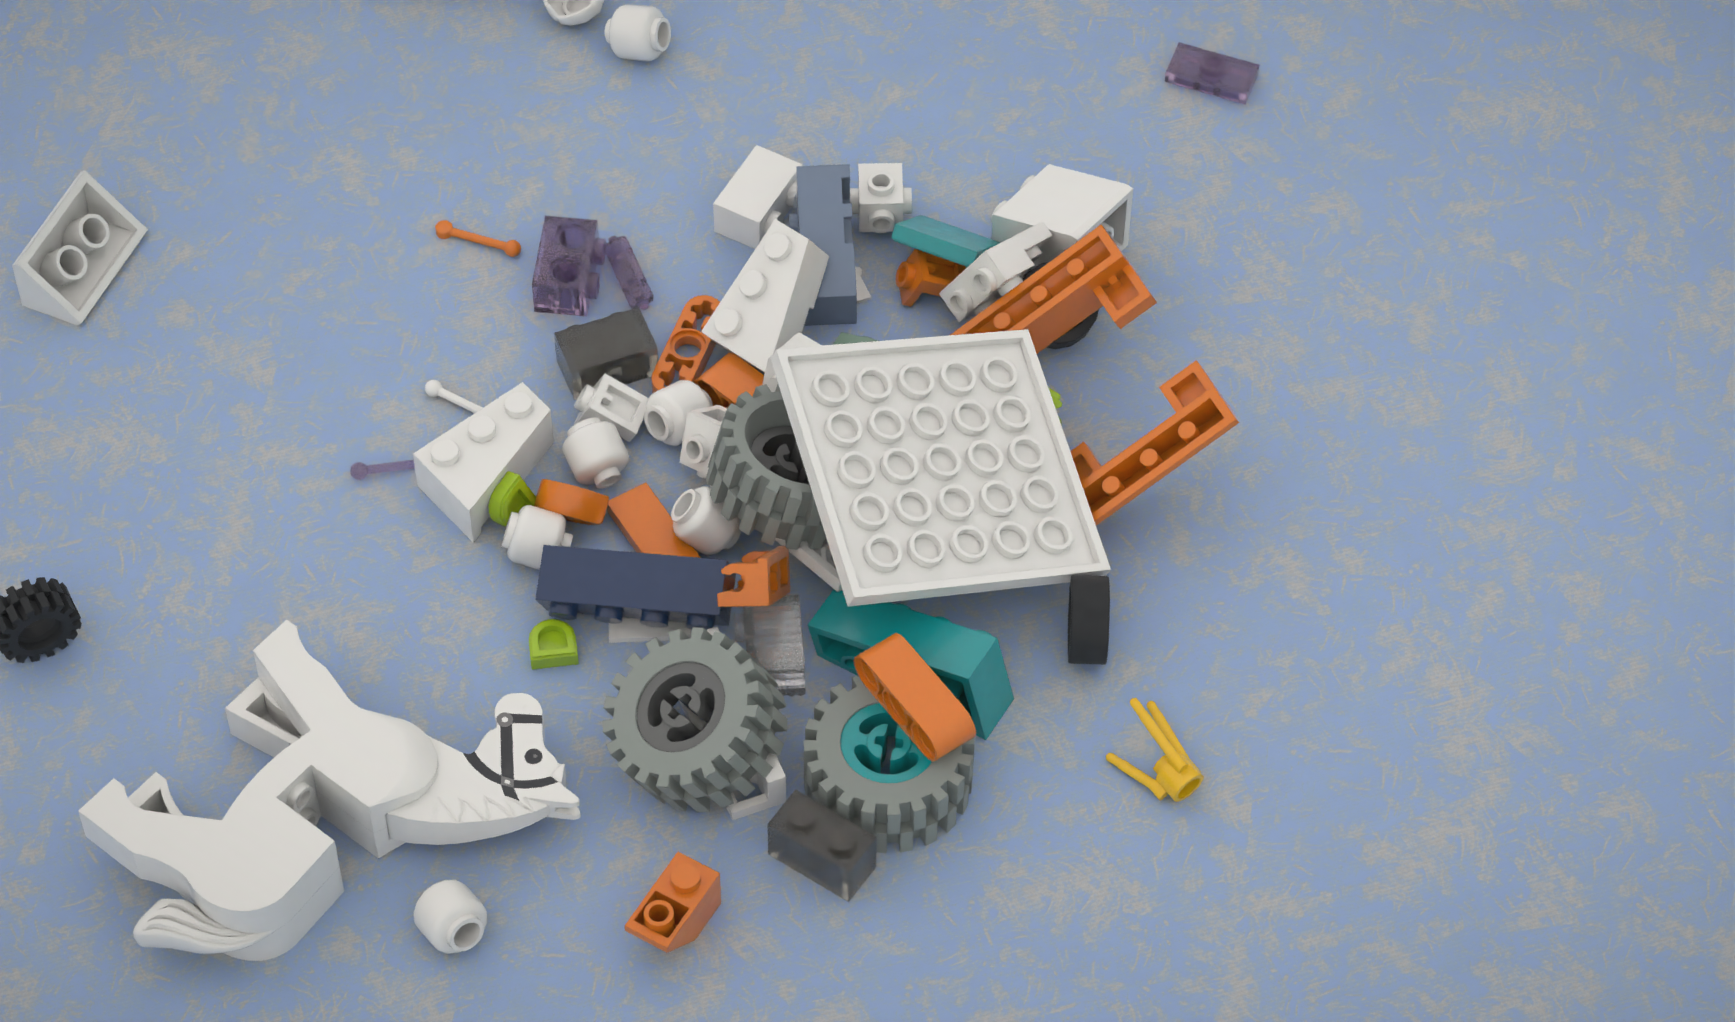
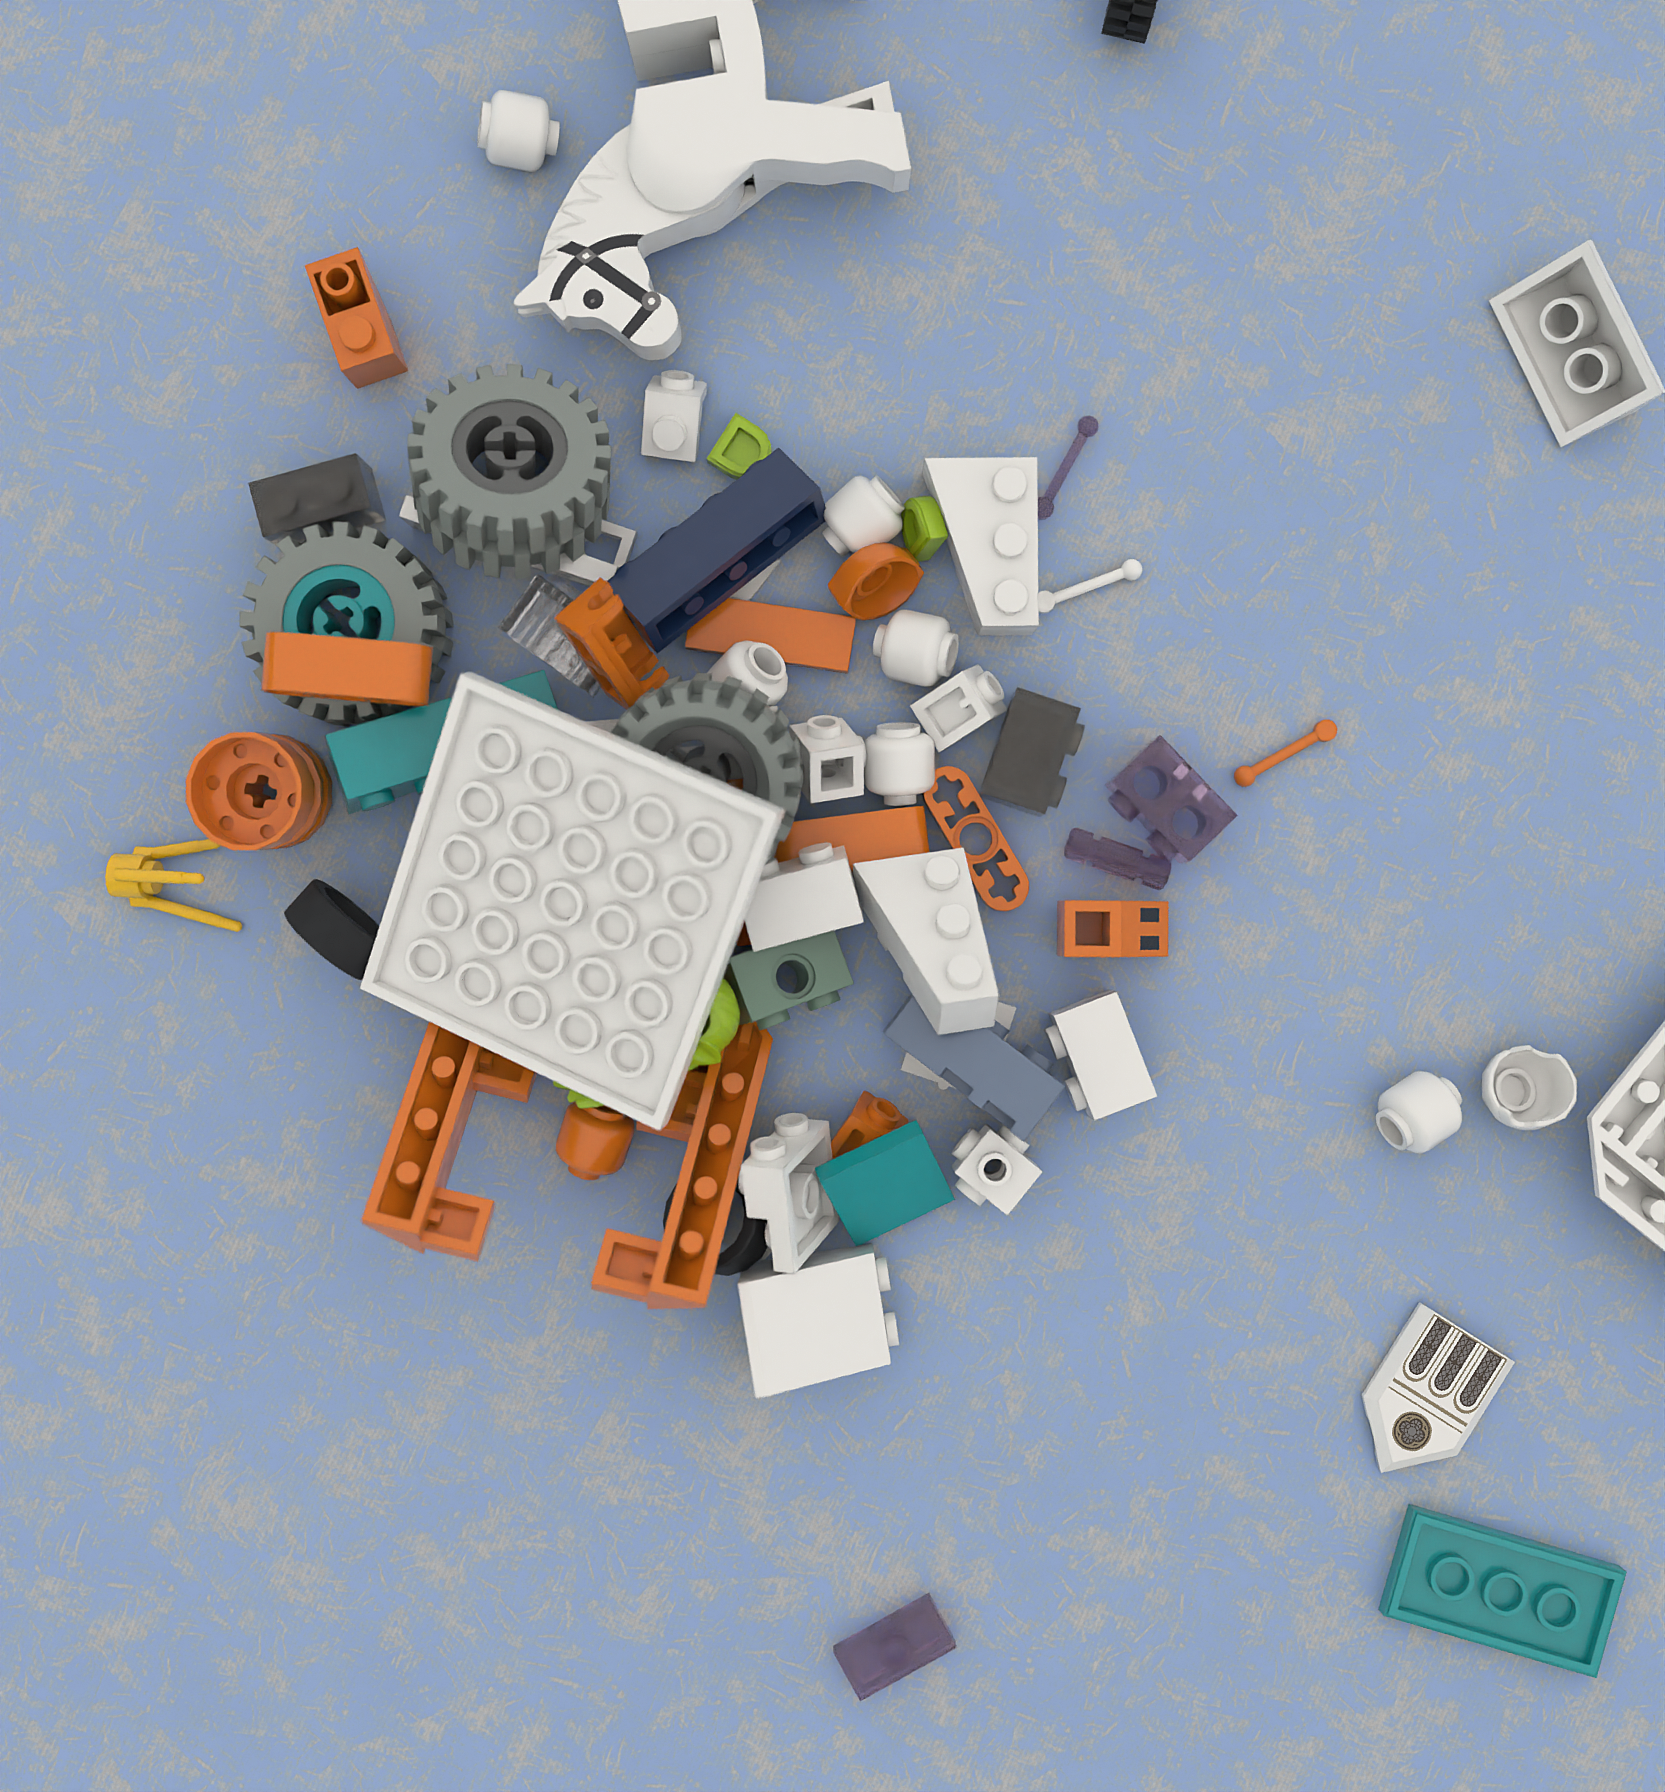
camera: 135 degrees right, 35 degrees up
none -> orange wheel [186,732,332,850]
none -> orange head [555,1102,635,1180]
none -> white bracket [641,370,707,462]
none -> orange slope [1057,900,1169,957]

